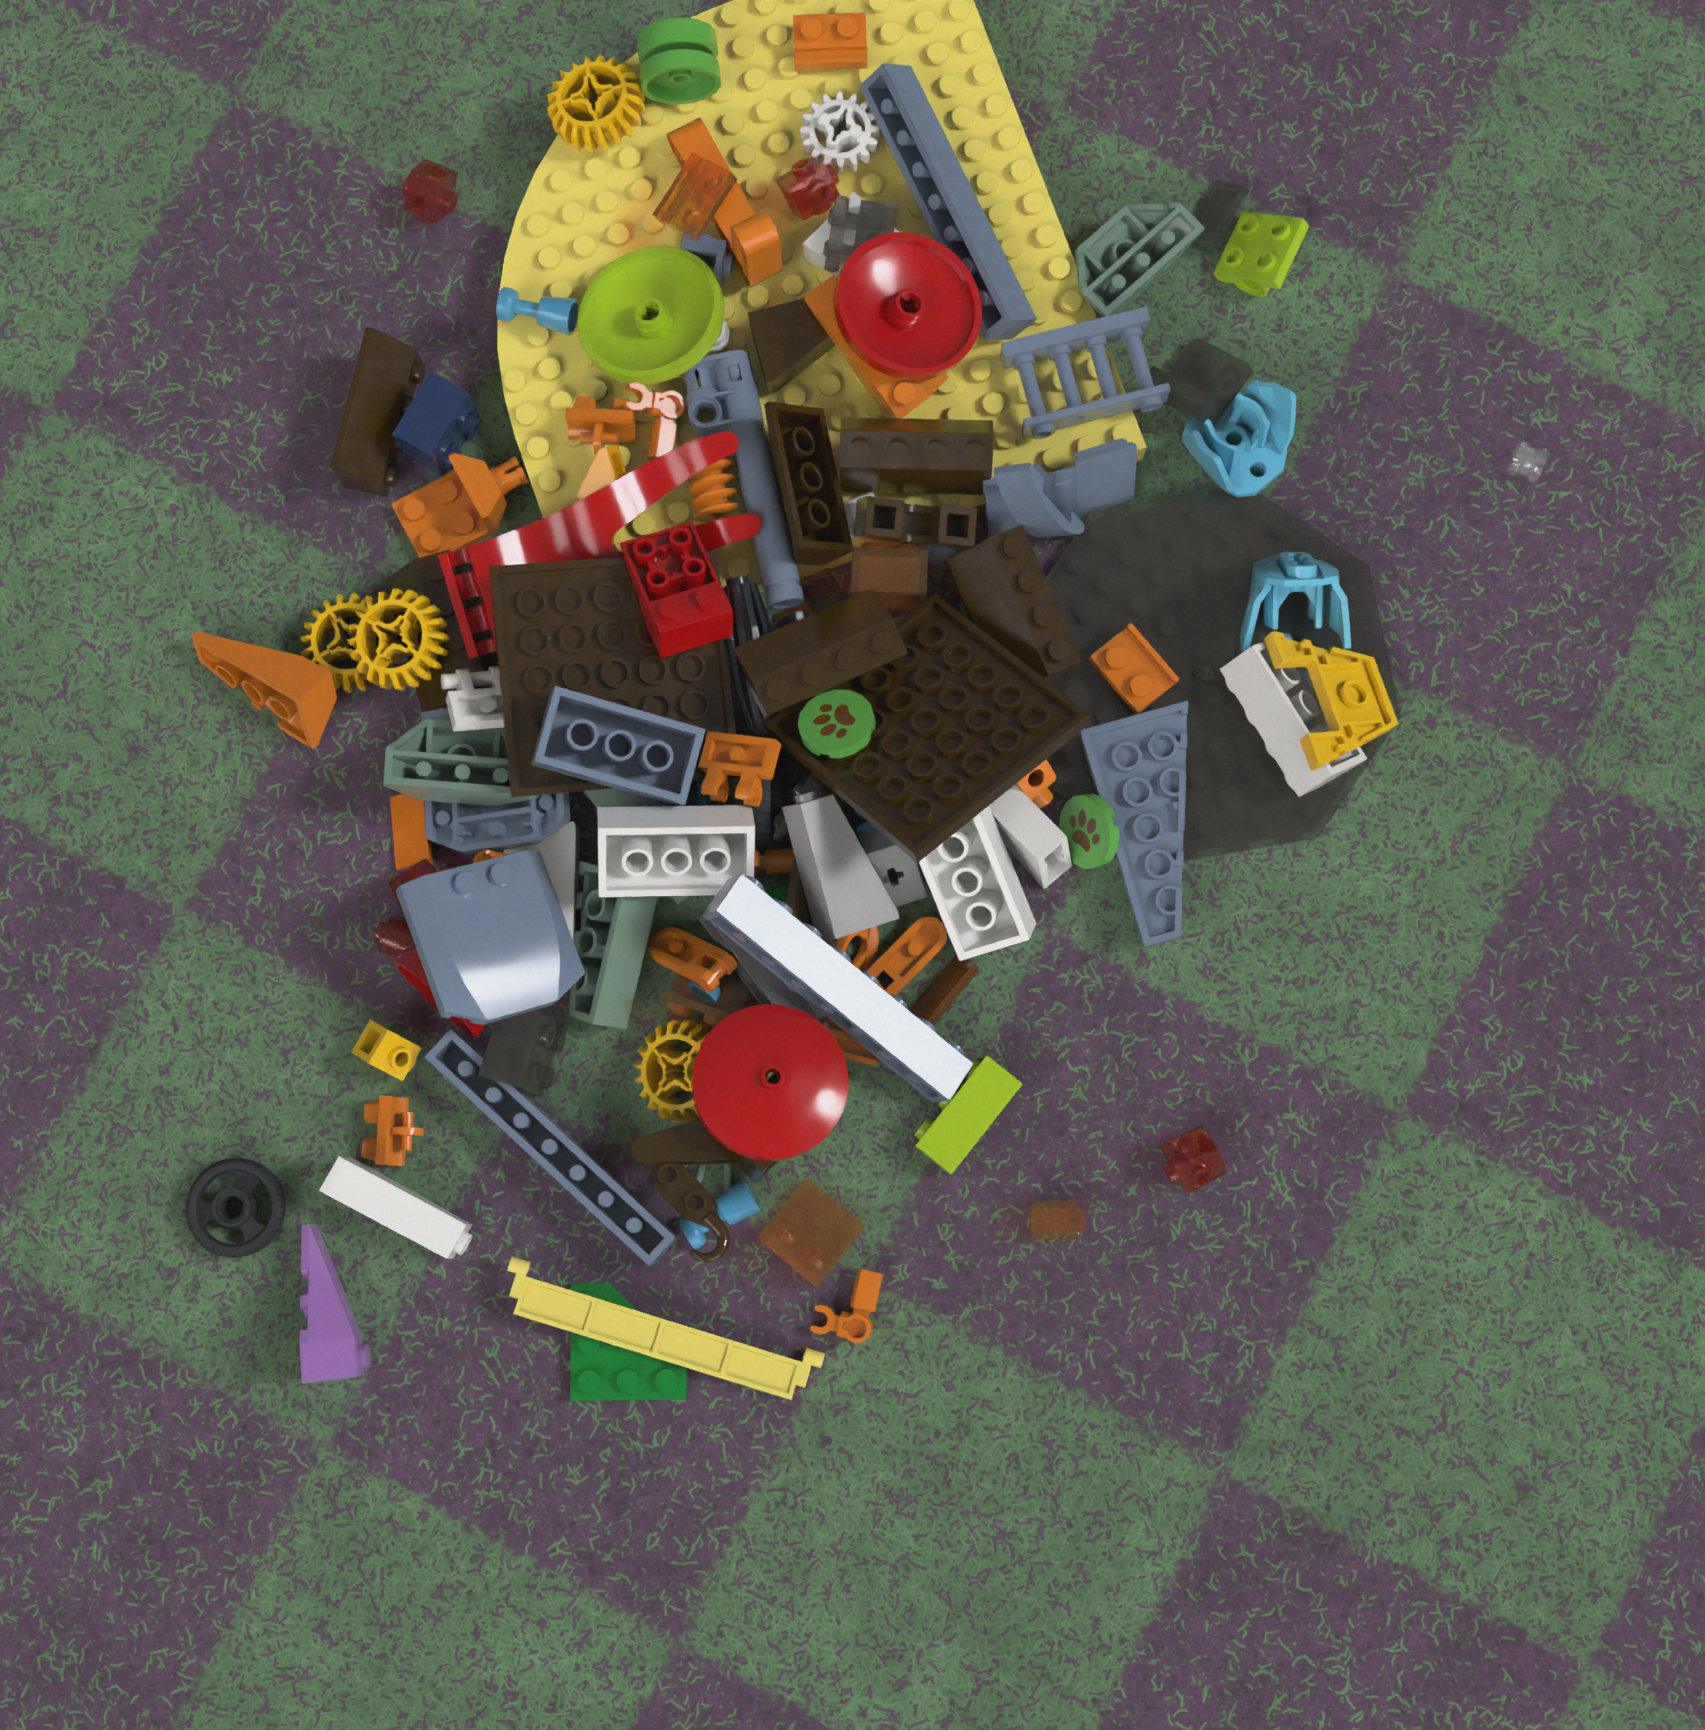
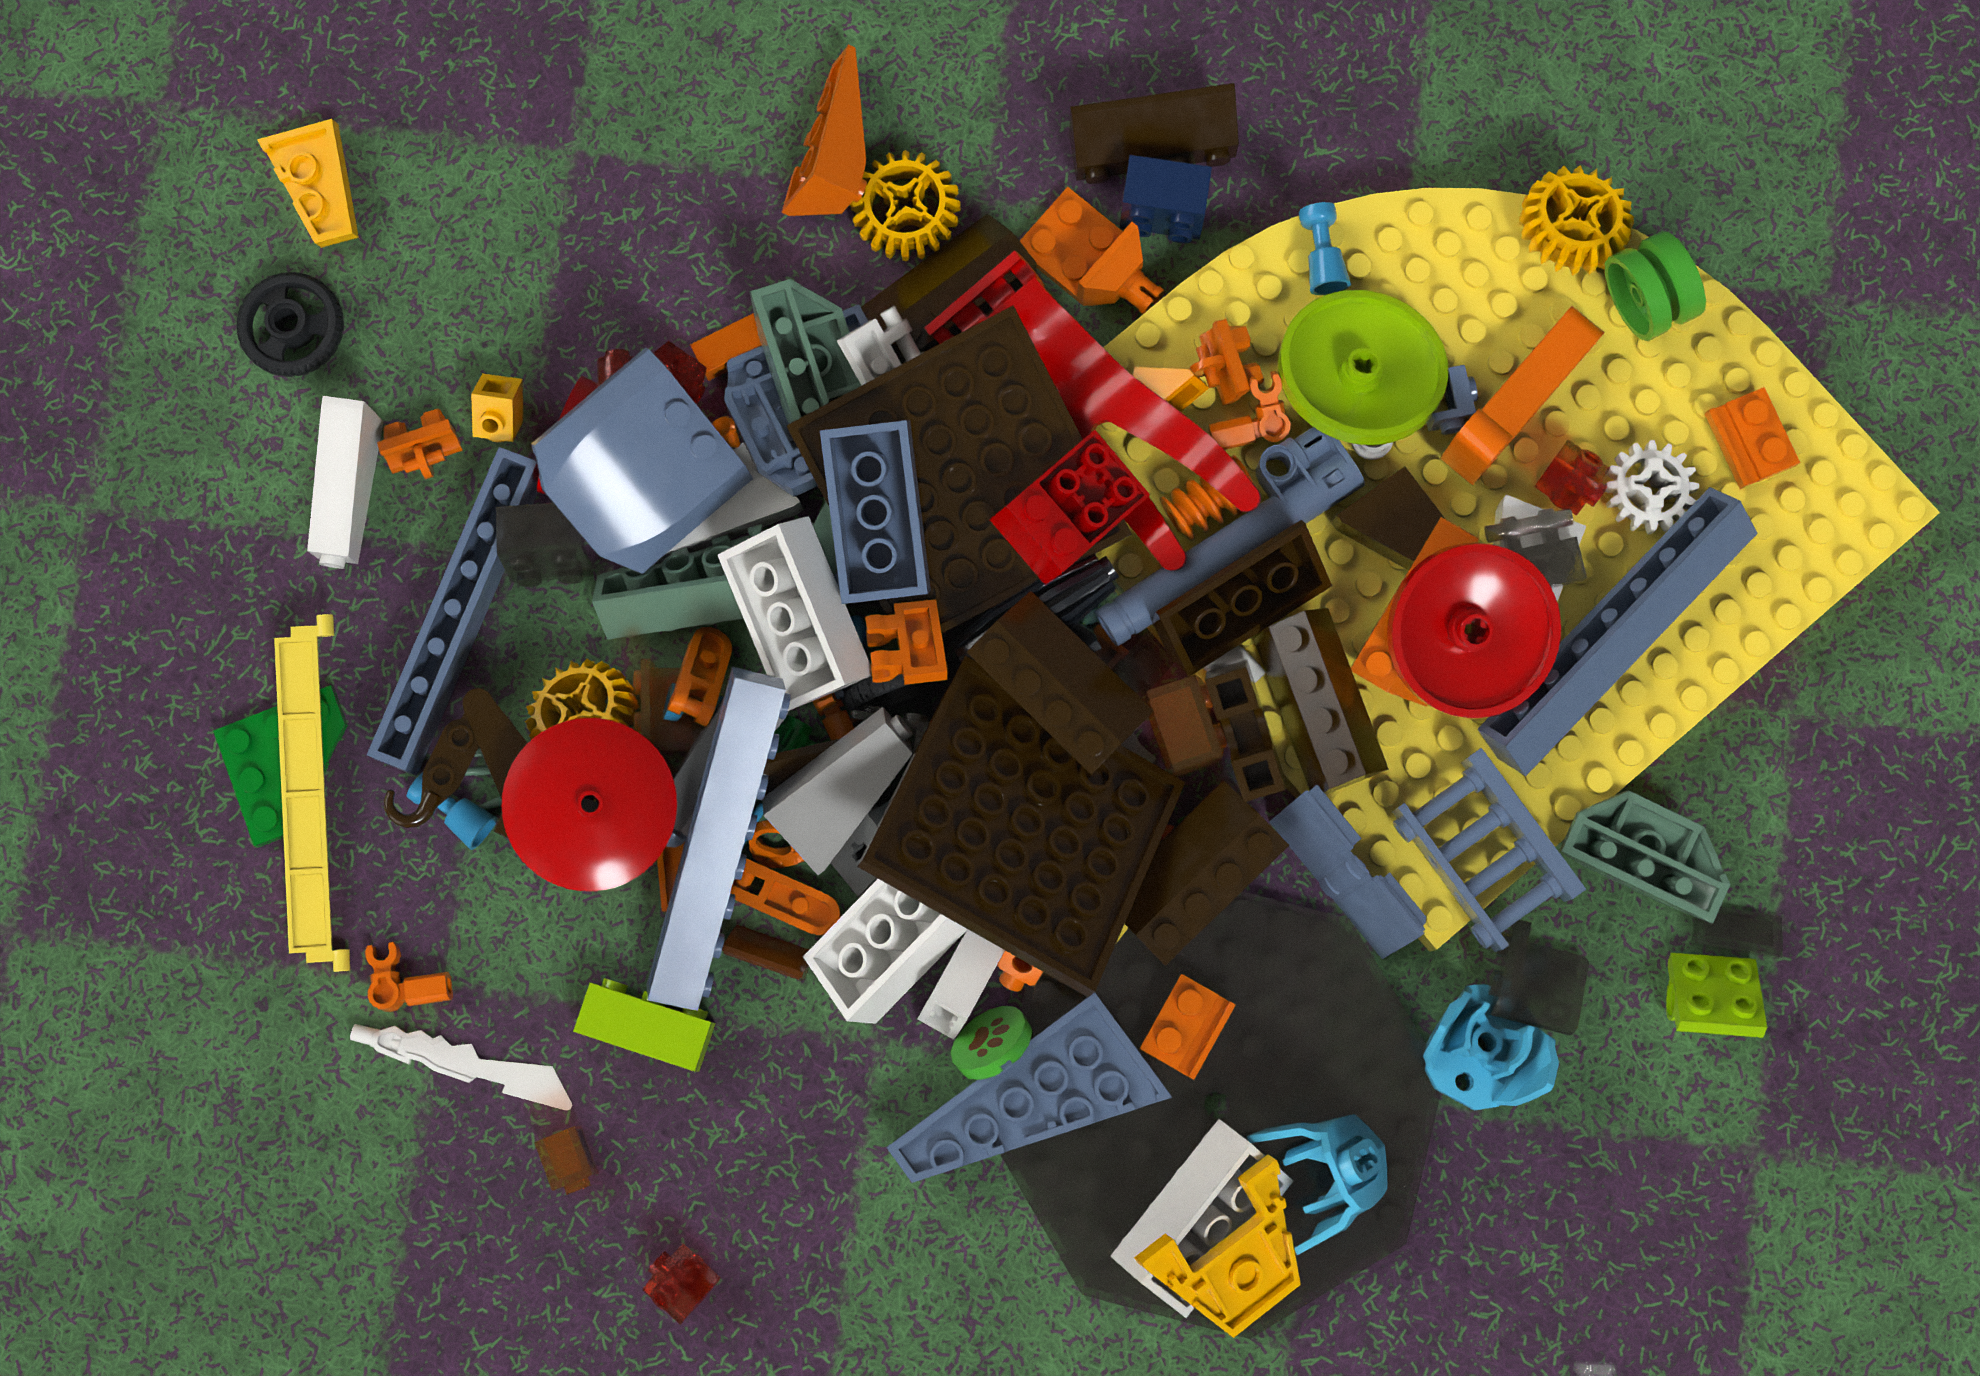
camera: 70 degrees right, 0 degrees up
medium lavender wedge [299,1224,370,1384] -> none
yellow gear [347,588,450,691] -> none
clear red brick [402,159,458,223] -> none
clear orange plate [652,152,738,242] -> none
clear orange bracket [757,1179,864,1287] -> none
bright green tile [798,690,876,758] -> none
sand blue slope [994,463,1085,539] -> none
none -> yellow wing [257,119,359,248]
none -> white sword [350,1024,572,1110]

